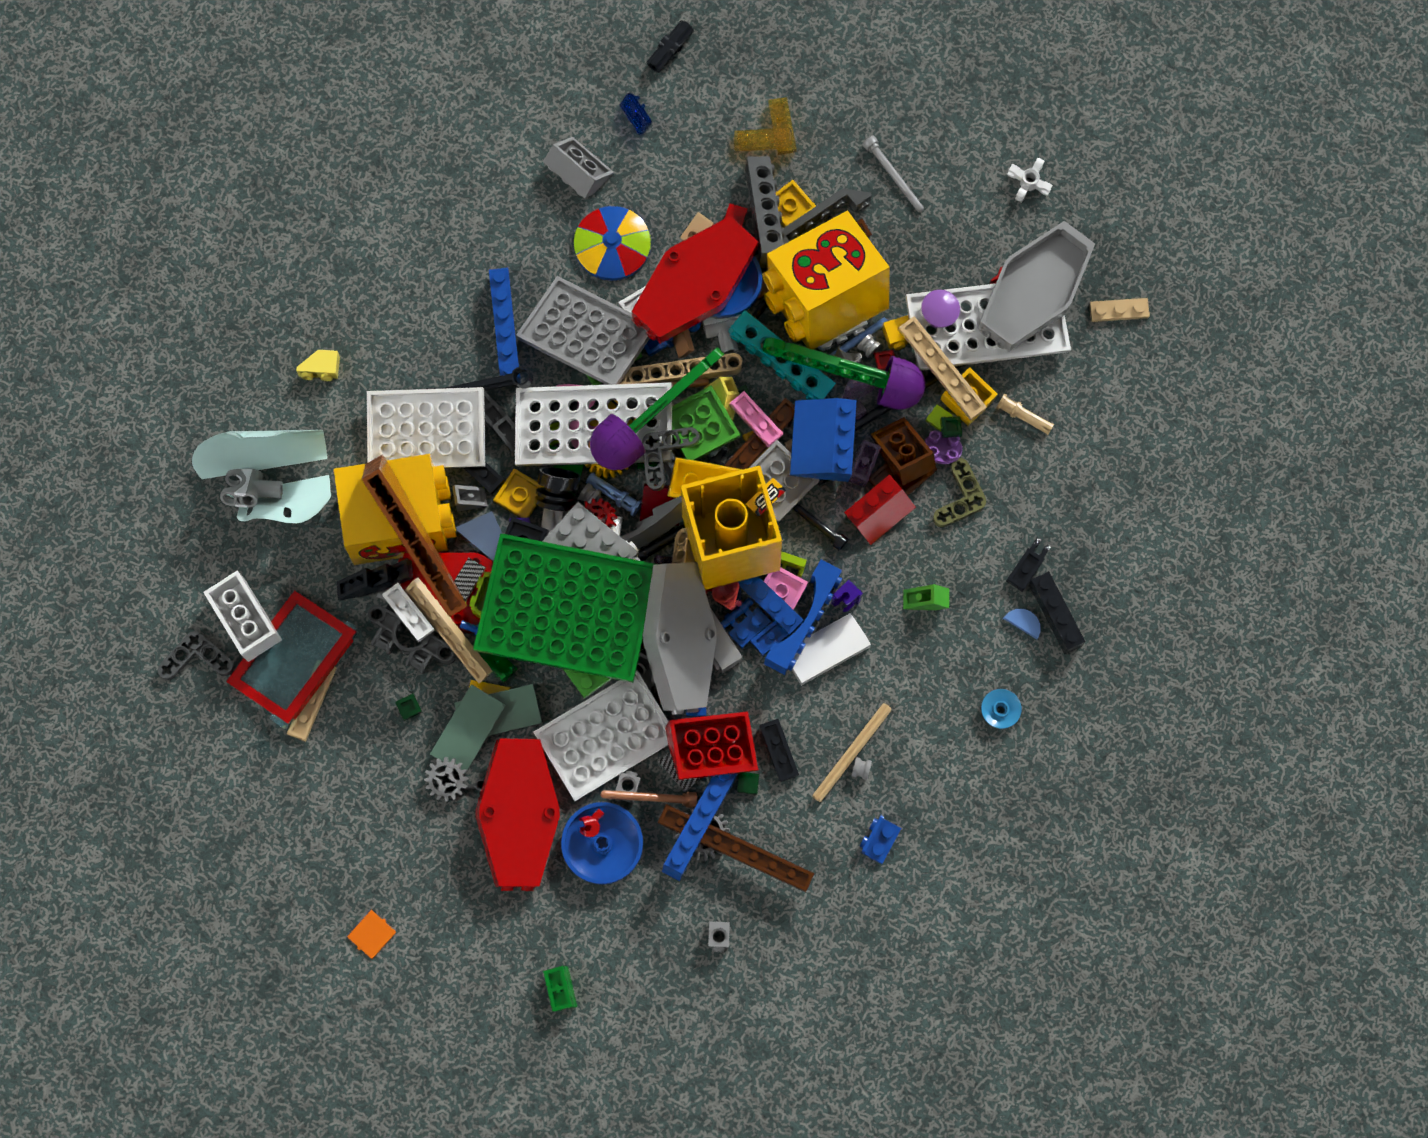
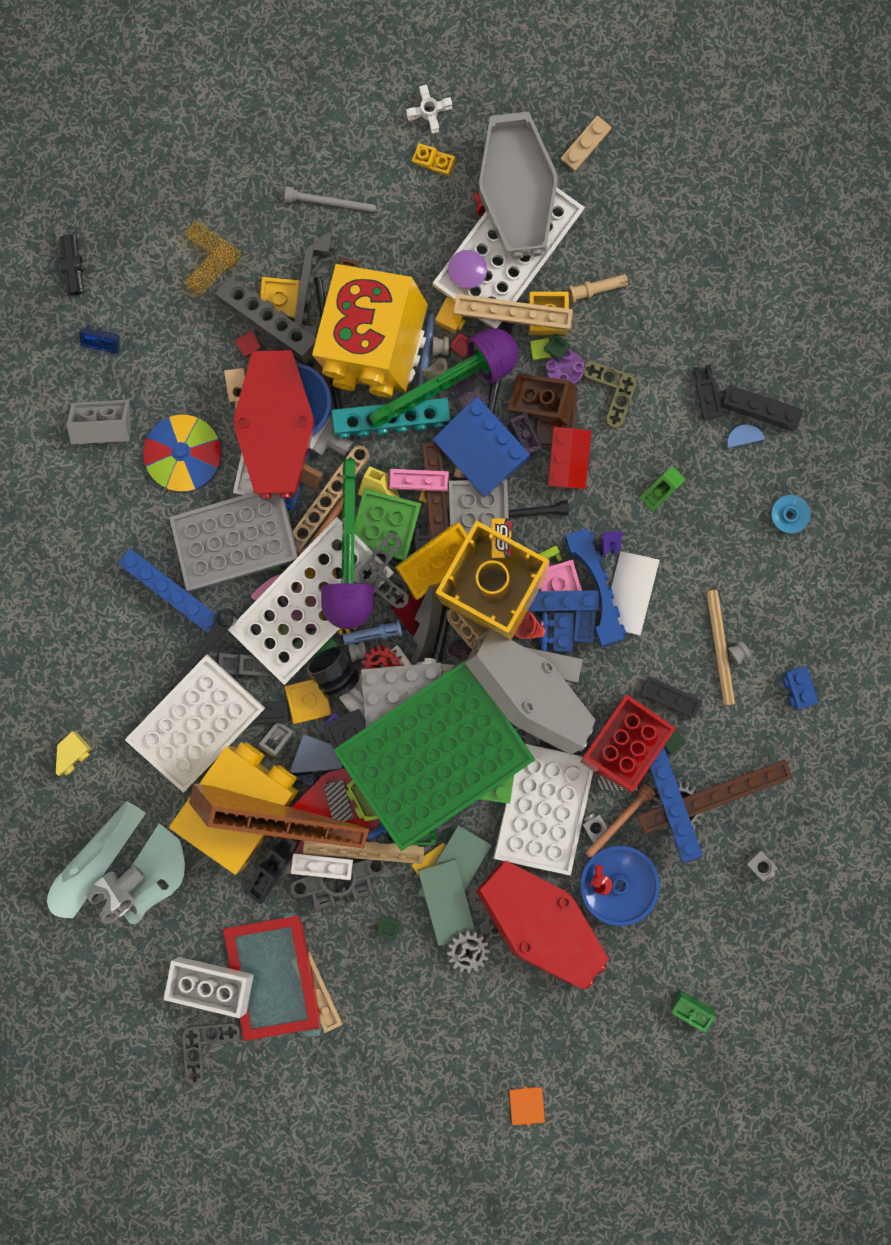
camera: 45 degrees left, 10 degrees up
none -> dark blue arm [293,772,317,788]
none -> yellow slope [412,143,457,177]

